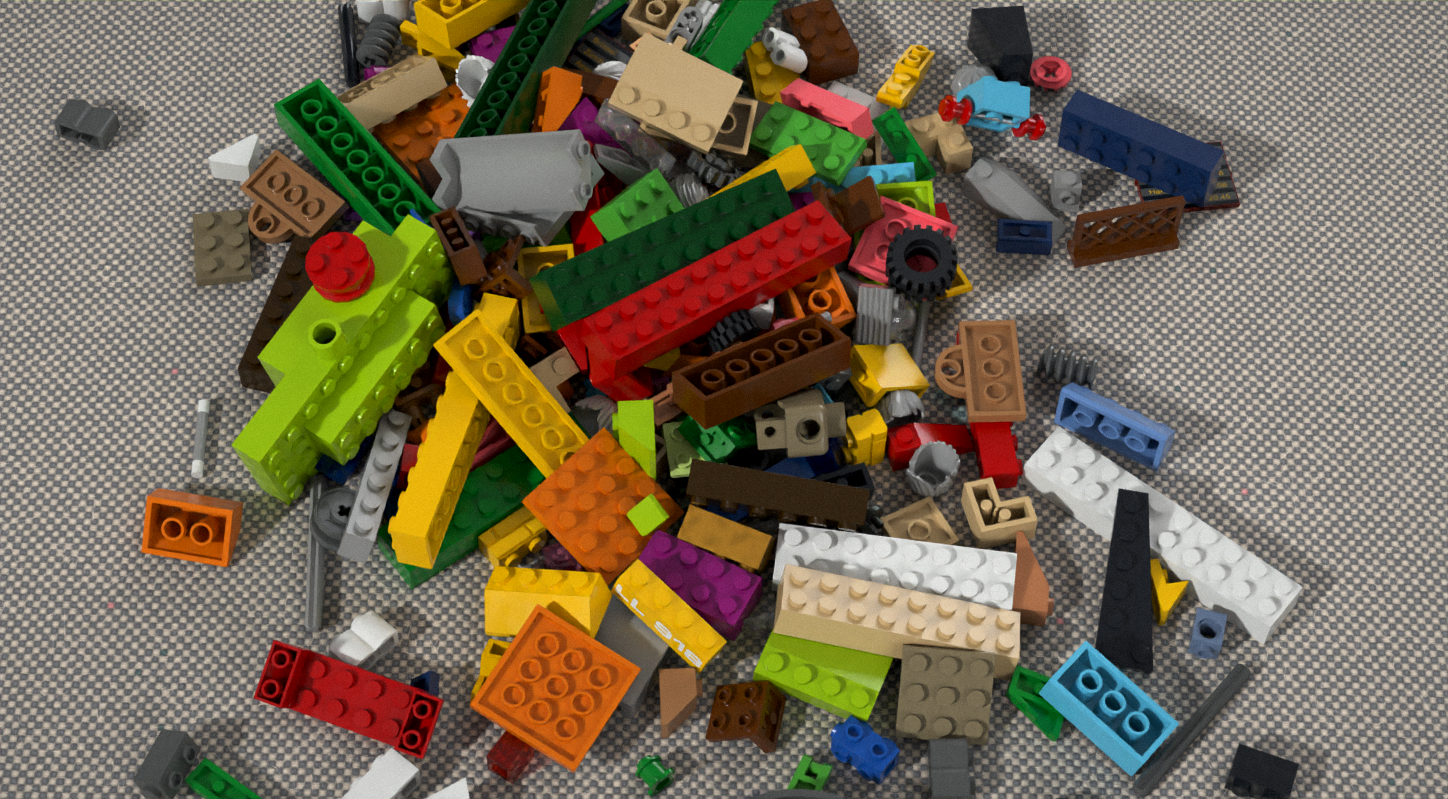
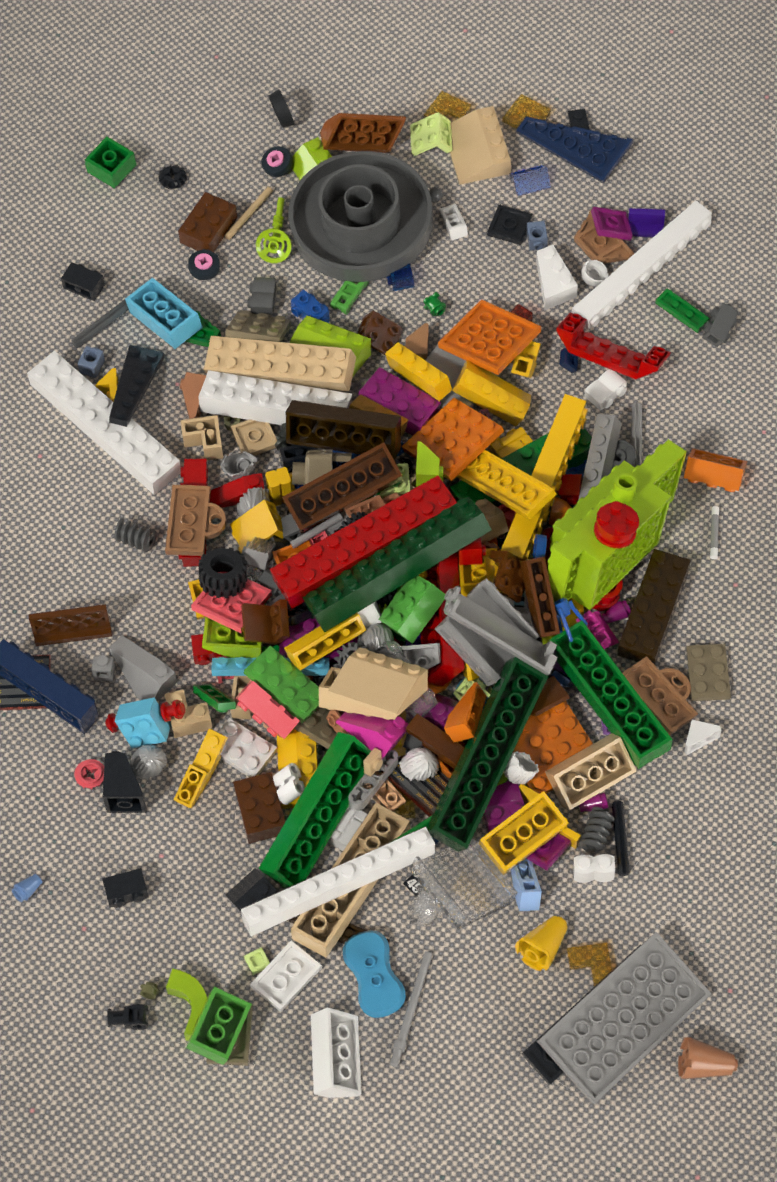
camera: 170 degrees left, 5 degrees up
lime slope [627,493,669,537] -> none
dark blue slope [996,219,1052,255] -> none
medium blue slope [1054,382,1176,472] -> none

